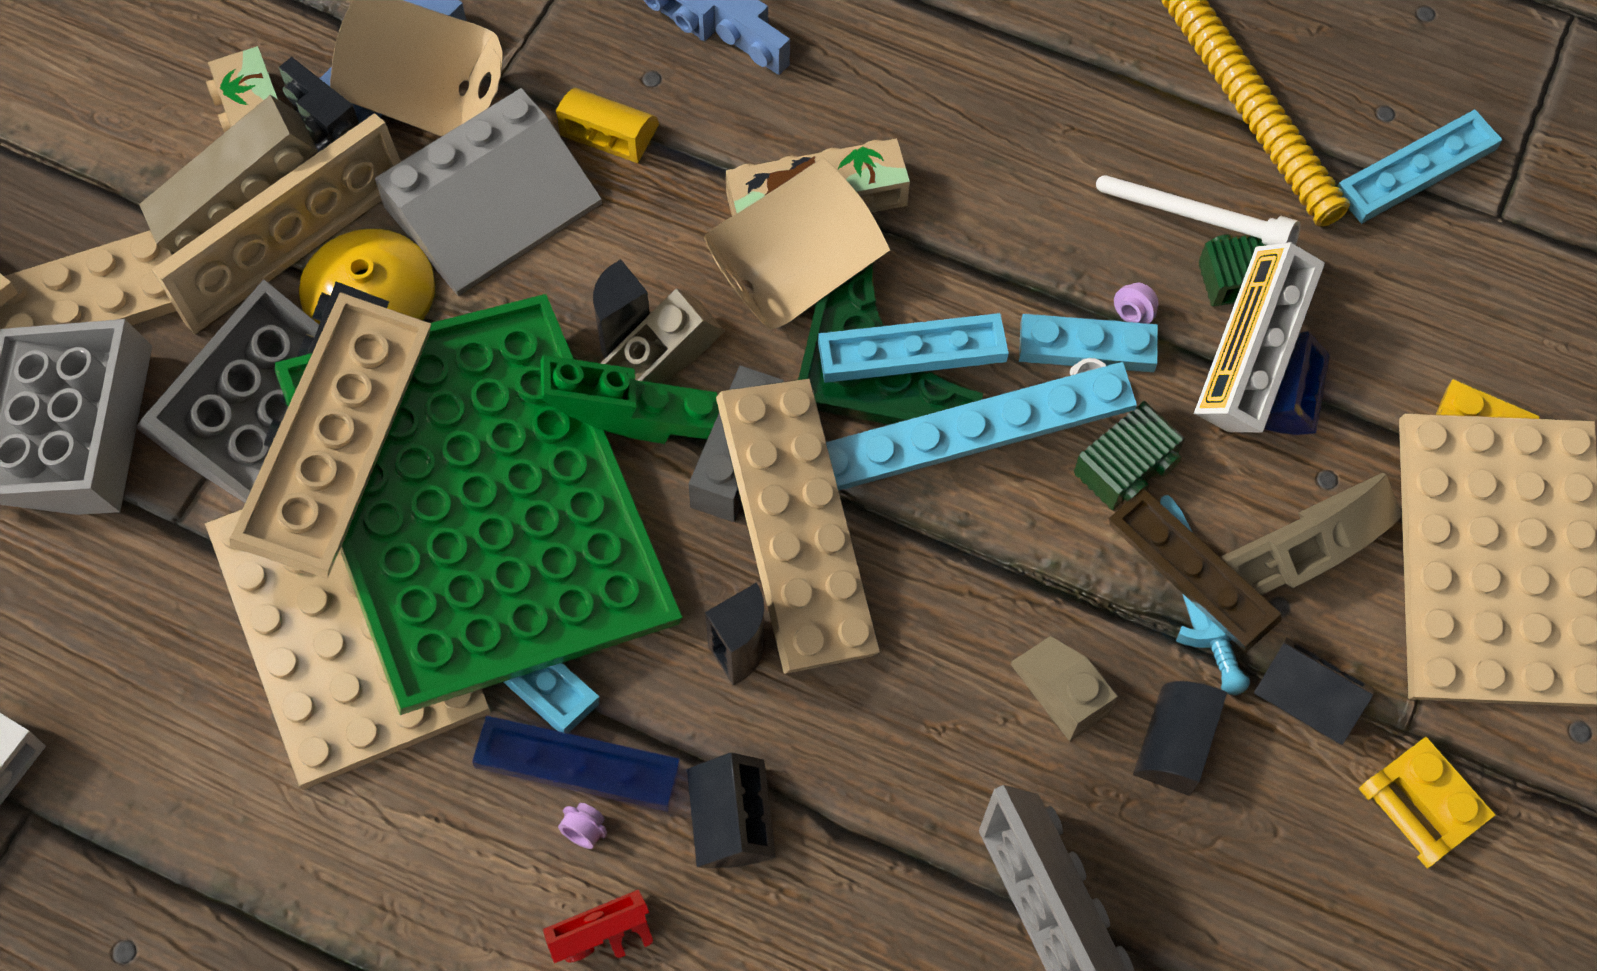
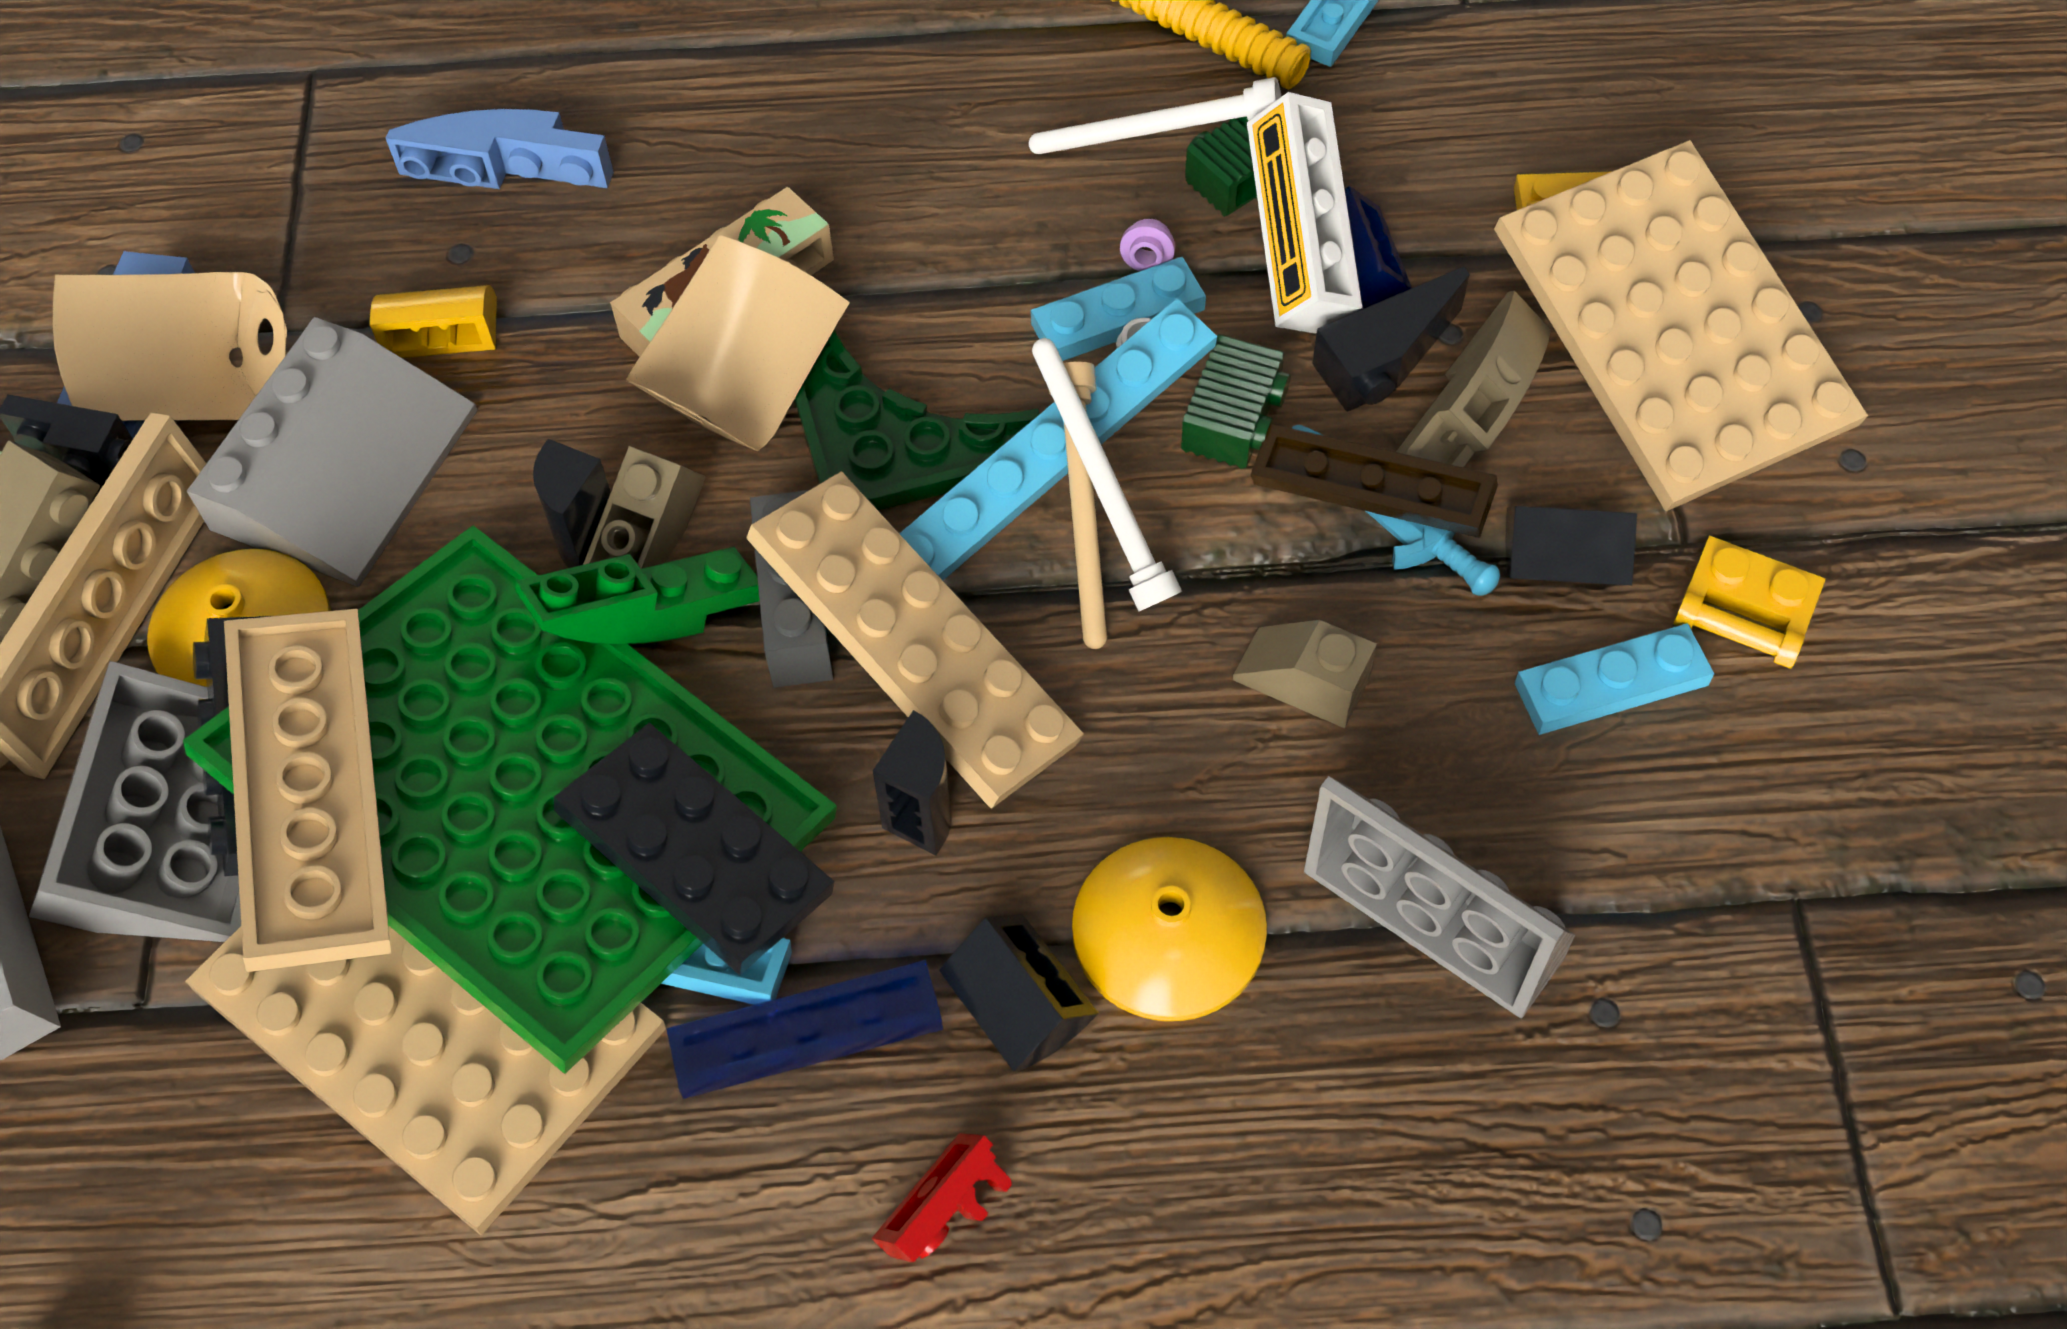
camera: 25 degrees left, 5 degrees down
lavender plate [558,803,607,849] -> none
medium azure plate [818,313,1009,383] -> none
black brick [1133,681,1227,796] -> none
none -> black plate [554,723,835,975]
none -> white piece [1032,338,1182,612]
none -> tan piece [1049,362,1107,649]
none -> yellow dish [1072,837,1267,1021]
none -> black slope [1312,266,1470,412]
none -> medium azure plate [1514,623,1714,735]

